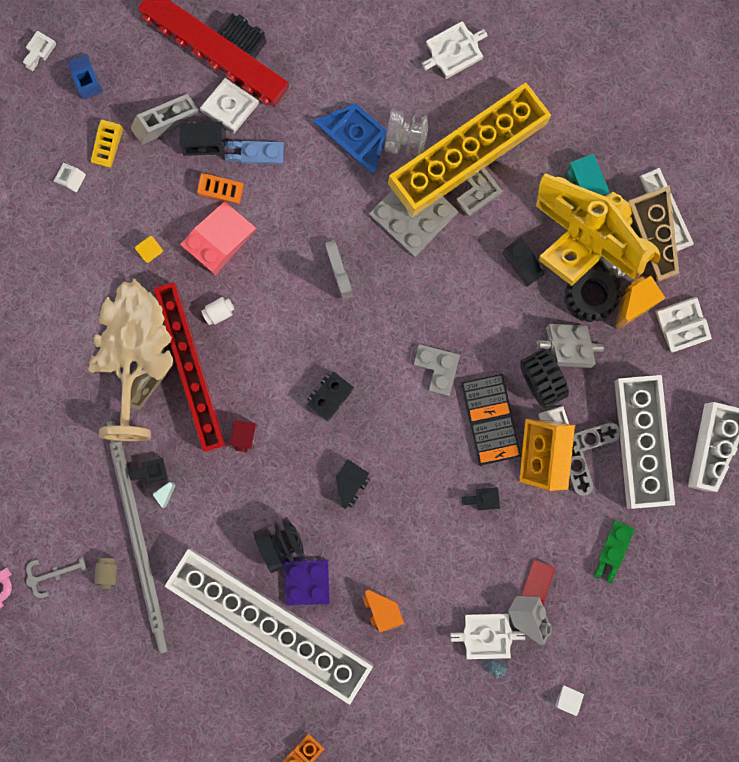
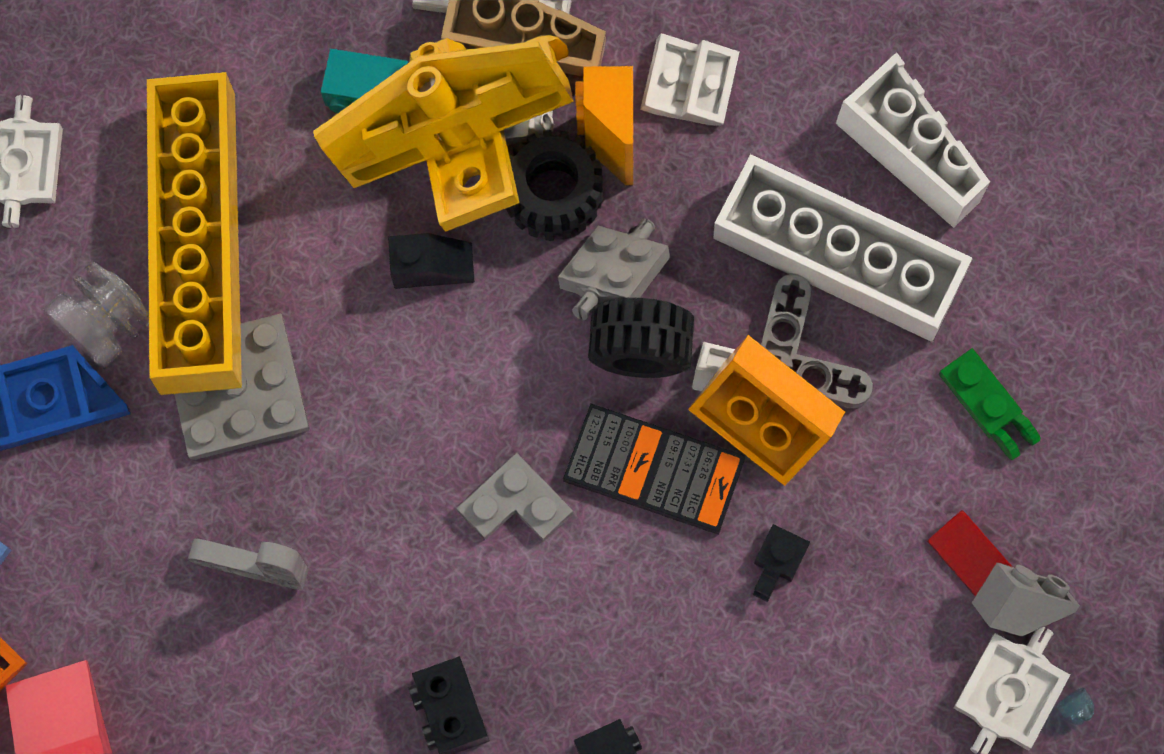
camera: 60 degrees left, 10 degrees down
light grey plate [456,168,503,218] -> none

